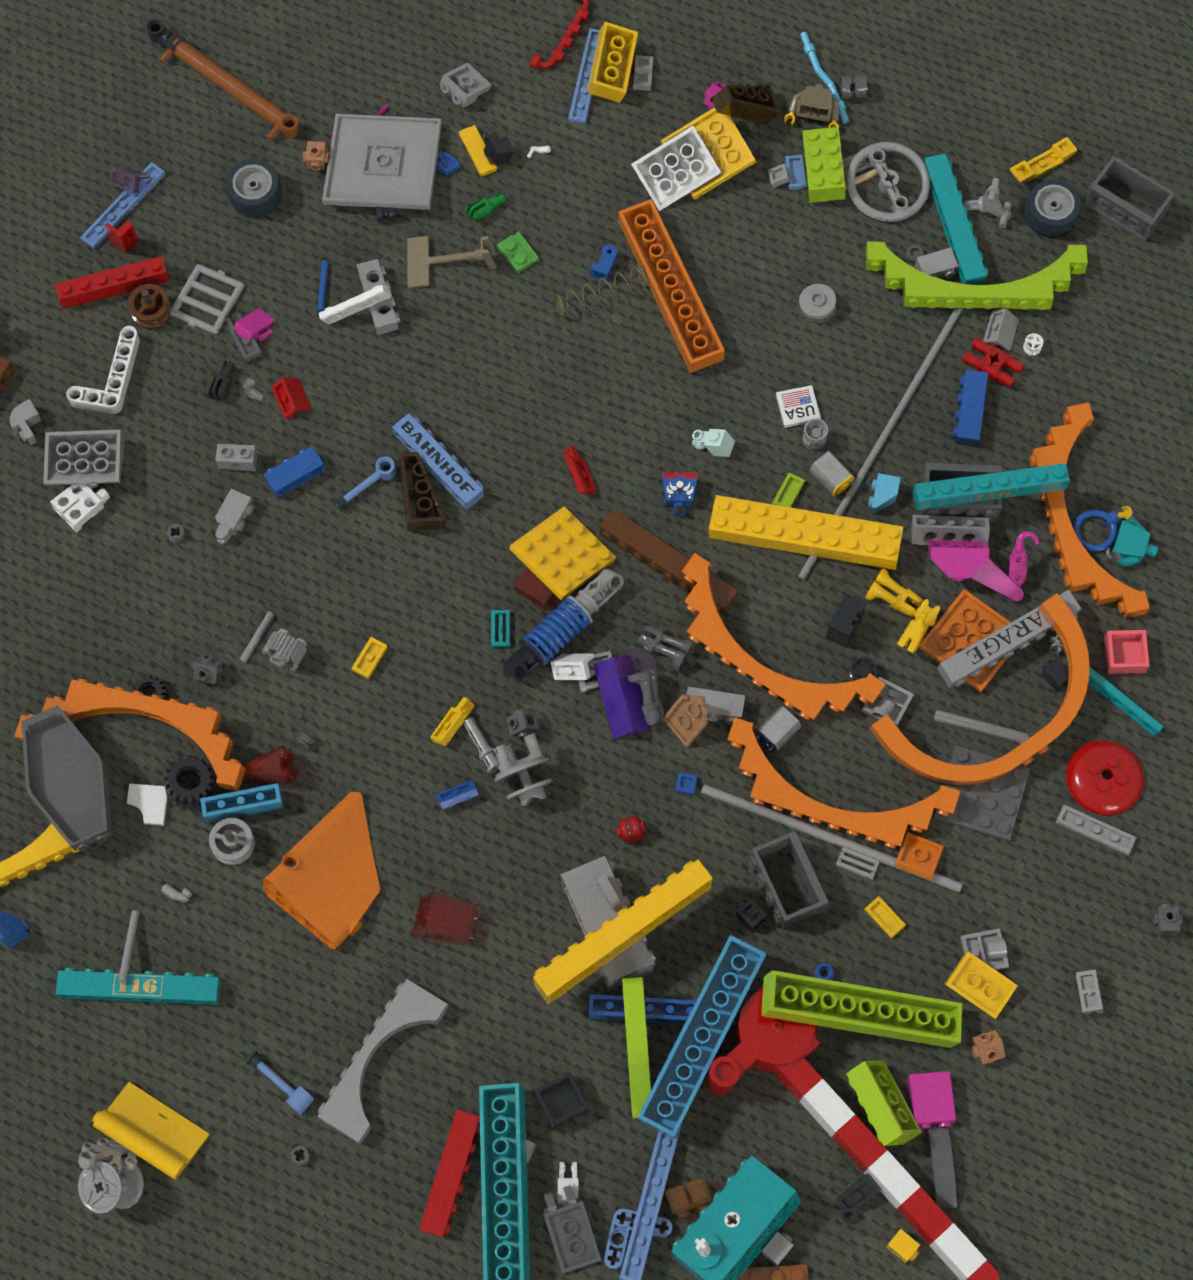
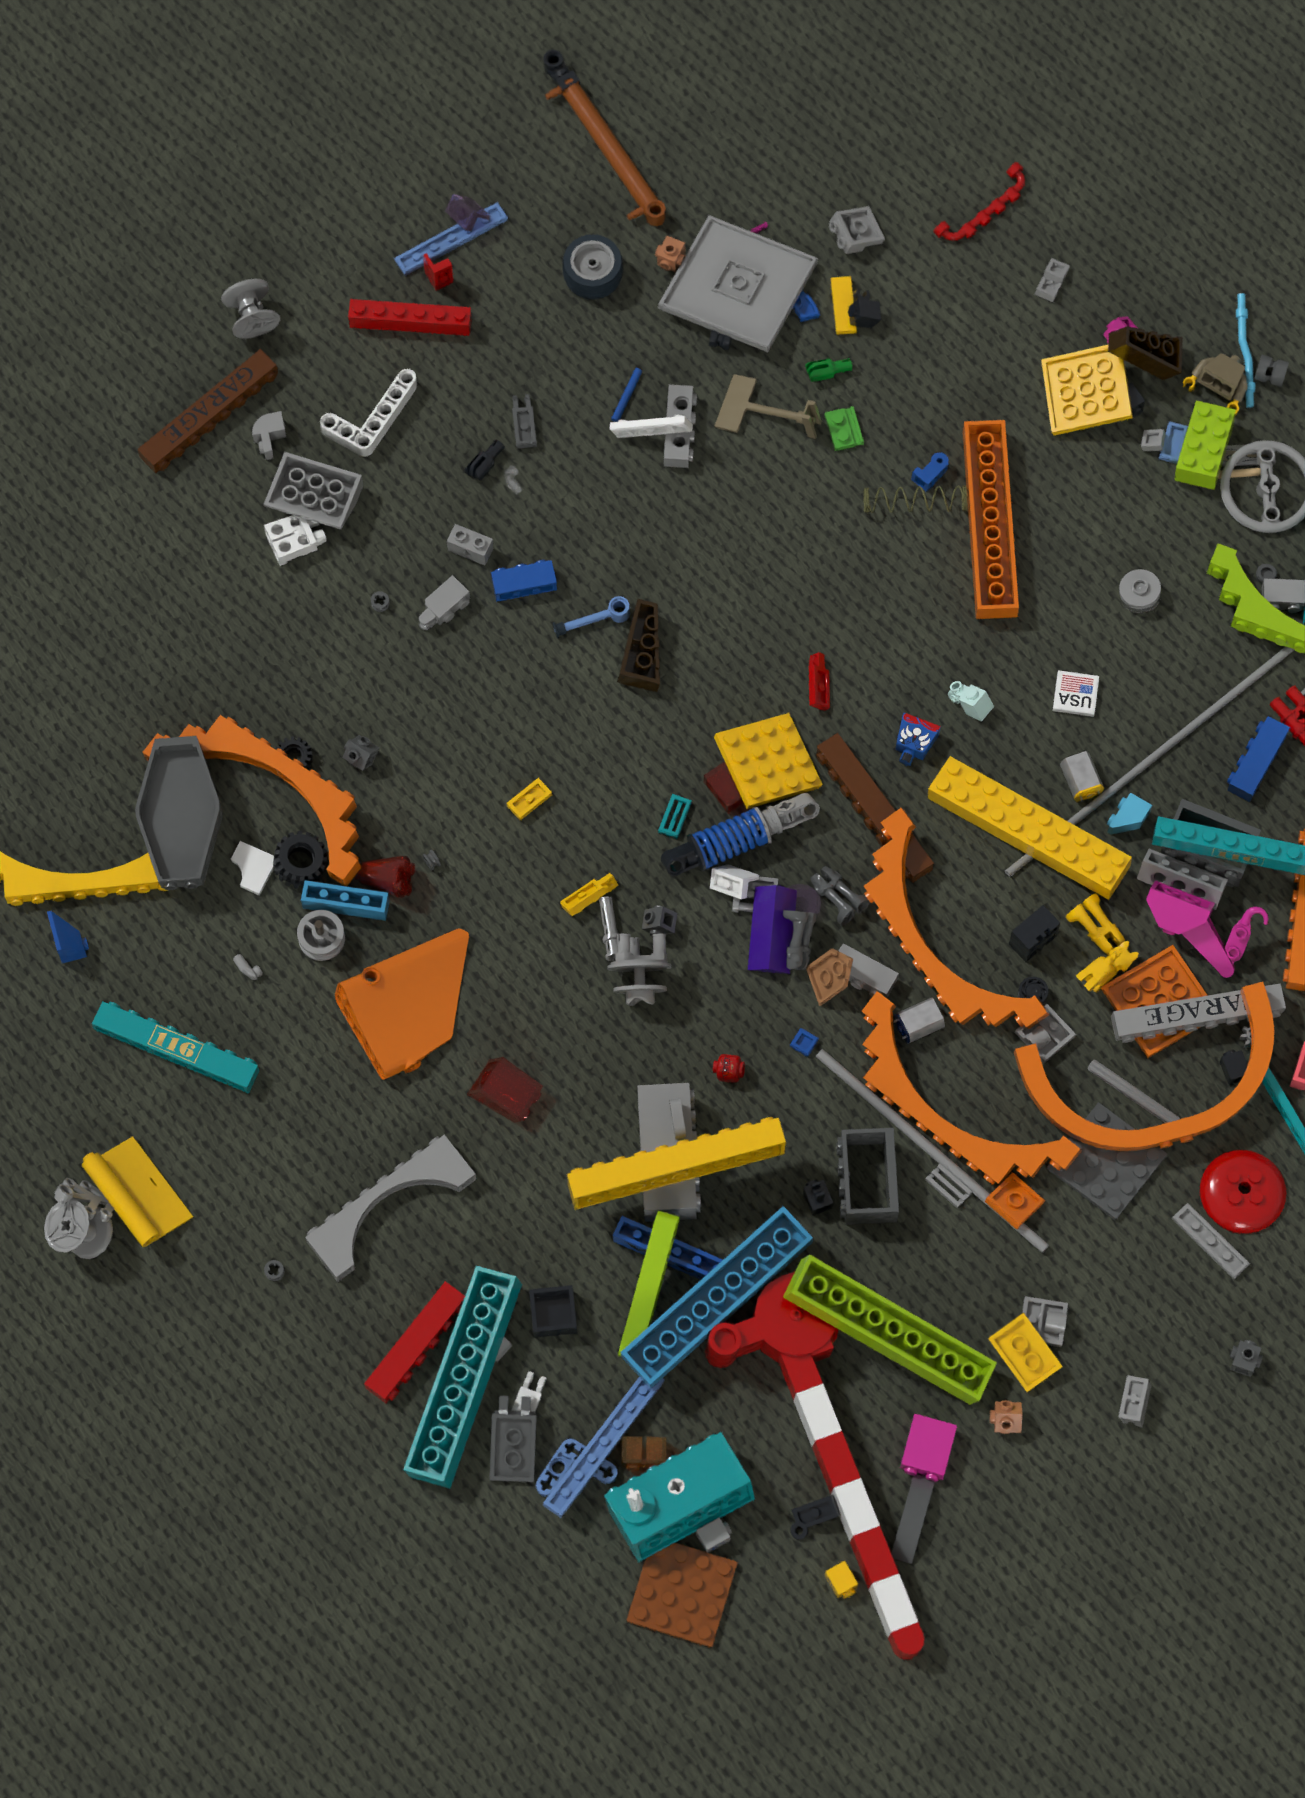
camera: 20 degrees right, 0 degrees up
light grey bar [118,910,139,984] -> none
reddish brown wheel [128,284,171,328] -> none
light grey bar [170,264,244,334] -> none
dark pink piece [234,308,275,343] -> none
light grey bar [239,611,275,663] -> none
medium blue piece [246,1051,315,1115] -> none
light grey brick [262,628,307,671] -> none
red panel [272,377,311,419] -> none
medium blue brick [392,413,484,510] -> none
blue plate [436,780,478,809] -> none
white piece [527,146,551,158] -> none
medium blue tile [568,28,600,125] -> none
yellow brick [586,22,638,103] -> none
white slope [631,126,721,211] -> none
lime tile [772,473,806,508] -> none
light grey wheel [802,418,828,451] -> none
blue plate [814,963,834,981] -> none
lime brick [846,1060,922,1146] -> none
yellow tile [864,896,906,939] -> none

